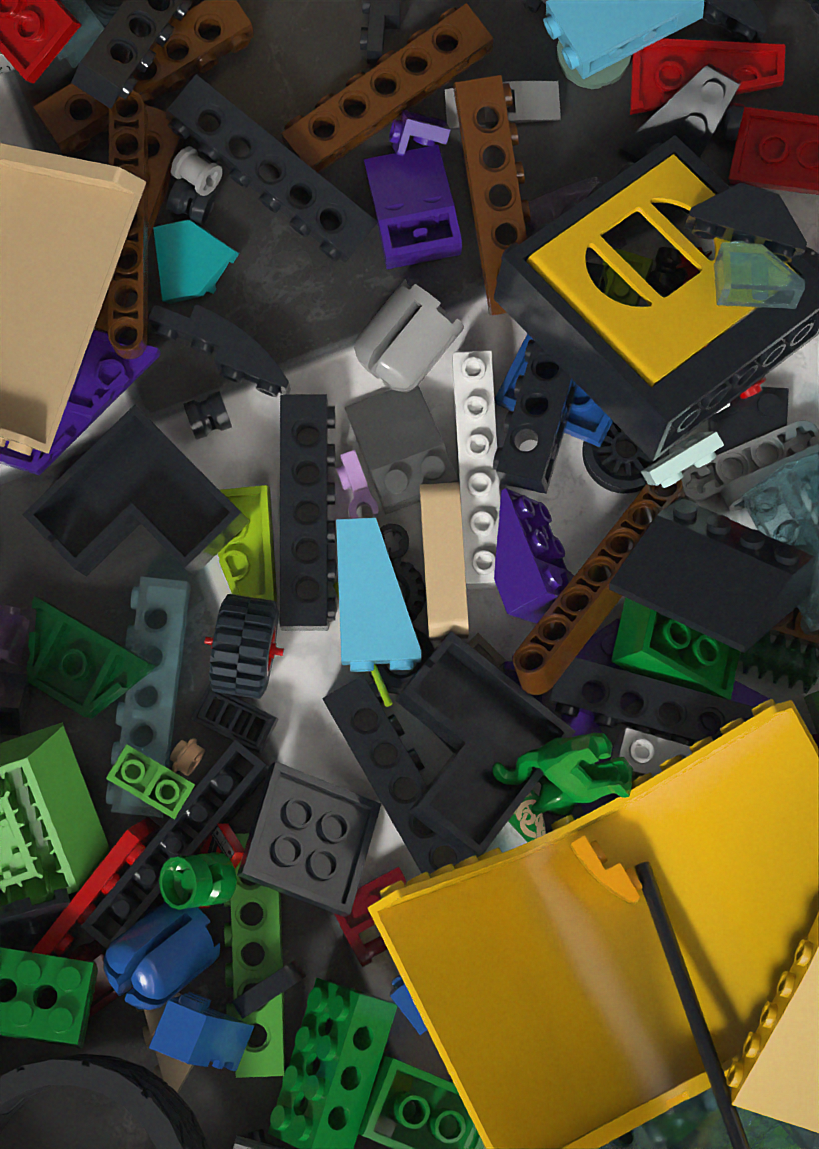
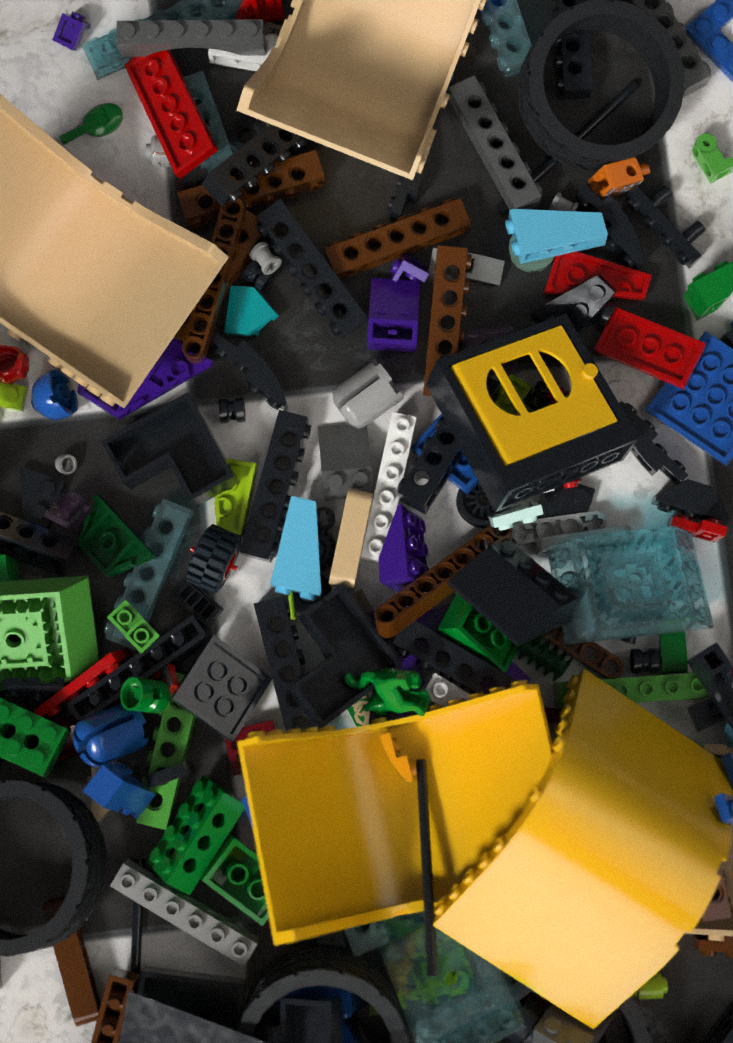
camera: 15 degrees right, 0 degrees up
light nougat plate [170,738,205,776] -> none
lavender plate [336,450,379,519] -> none
black slope [683,183,807,263] -> none
clear light blue slope [714,241,805,309] -> none

